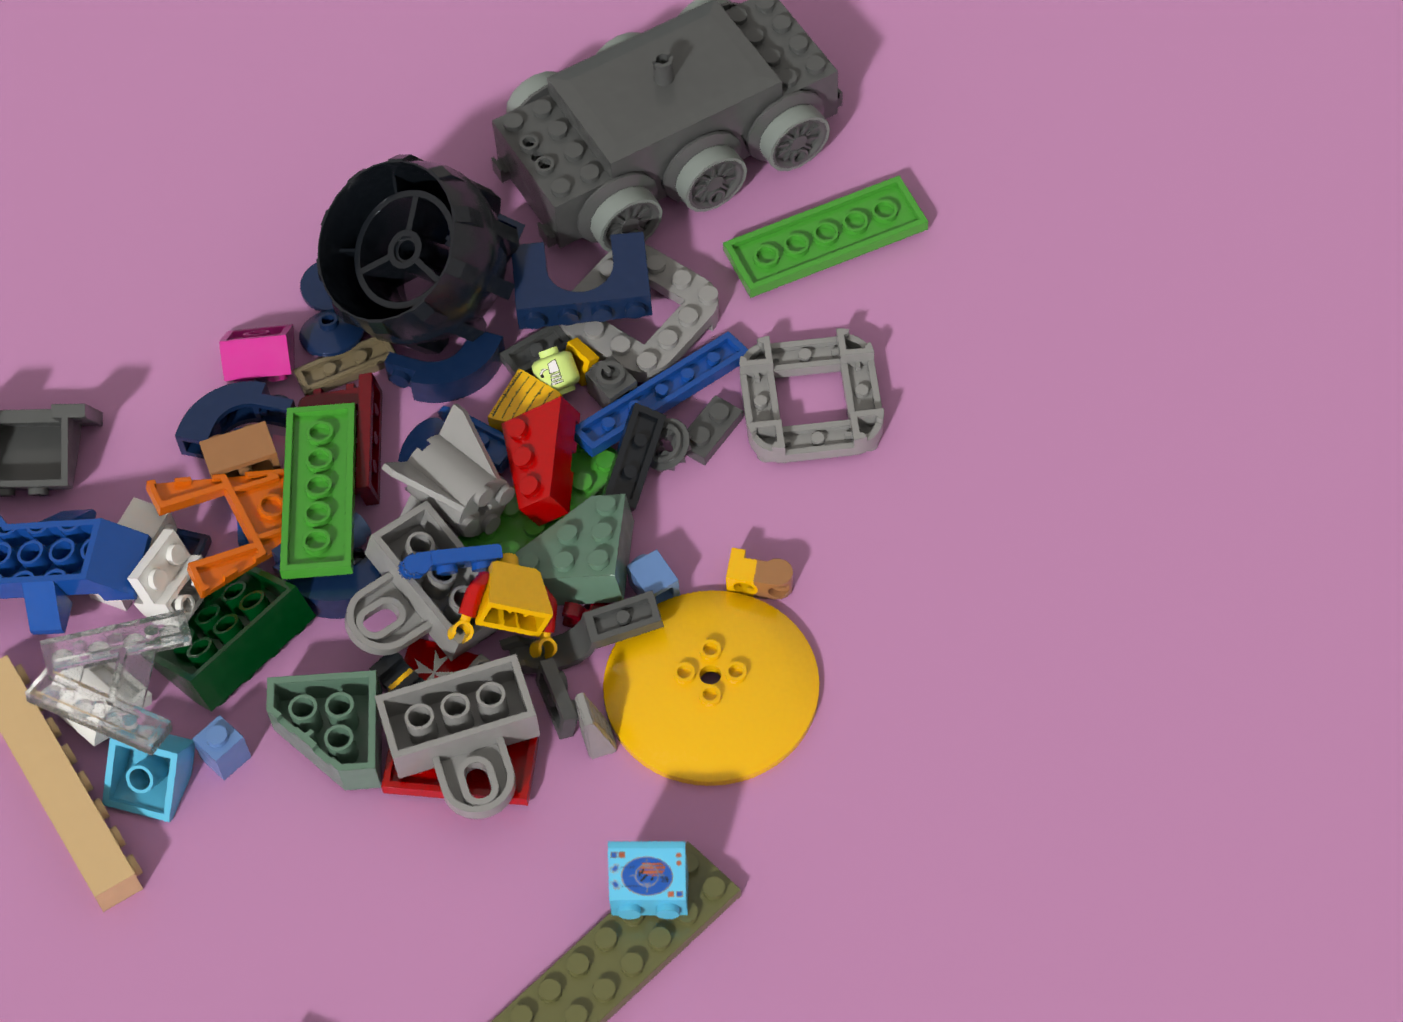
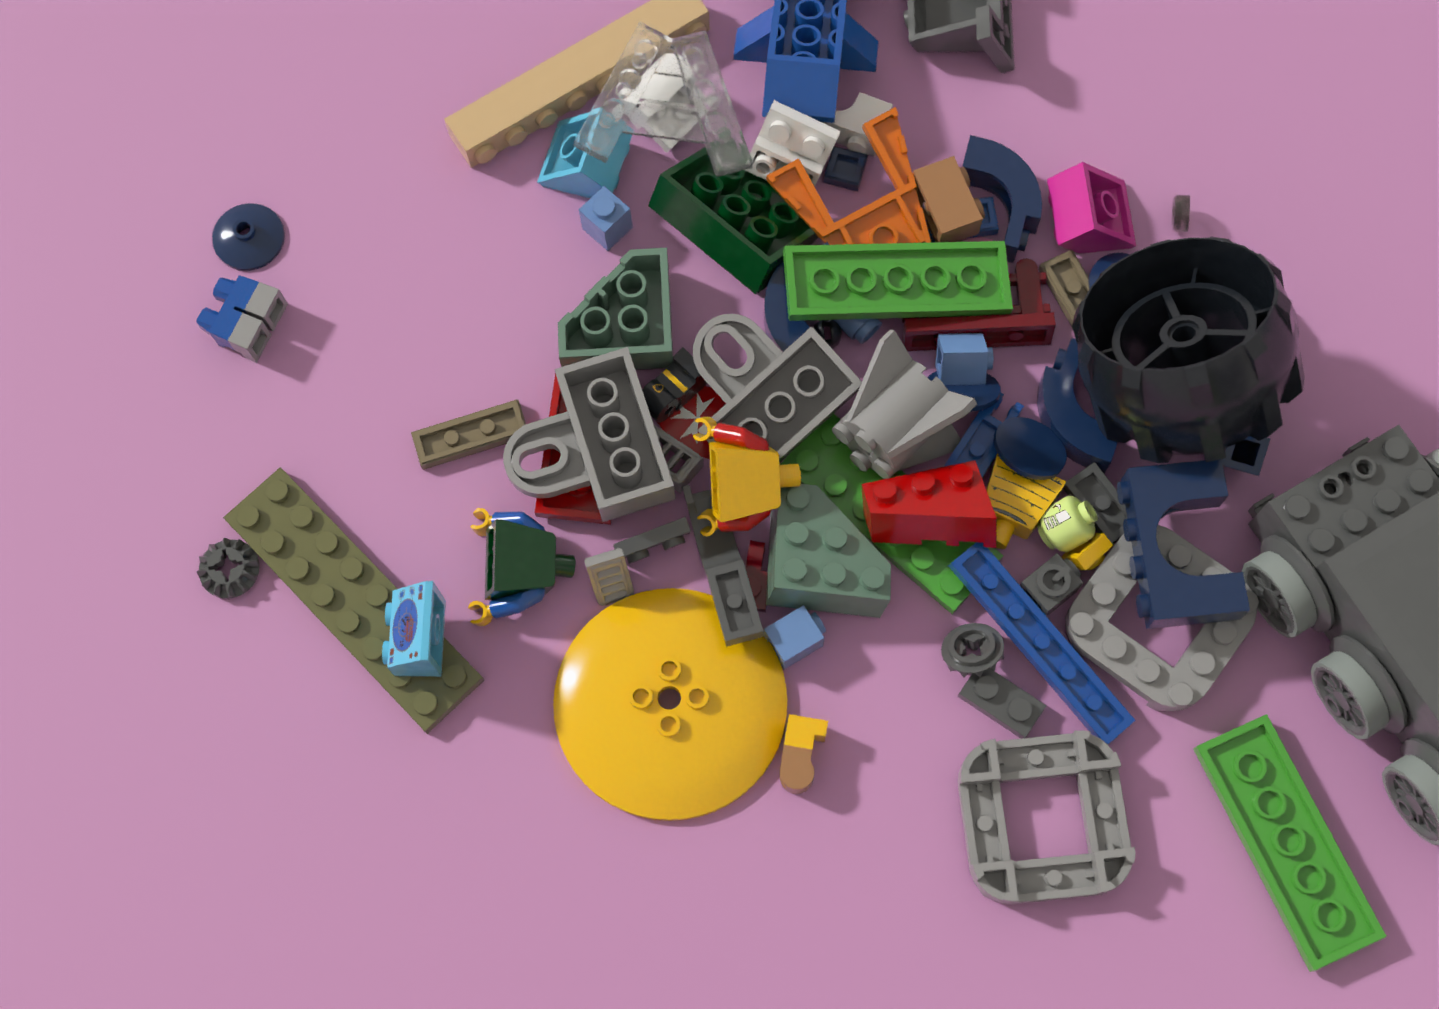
camera: 90 degrees right, 15 degrees up
blue hinge [397,544,503,580] -> none
black hinge [602,403,667,512] -> none
none -> dark tan tile [411,399,526,470]
none -> dark green torso [468,508,576,626]
none -> medium blue brick [935,333,994,385]
none -> dark blue piece [994,417,1067,480]
none -> clear smoke tile [1172,195,1190,232]

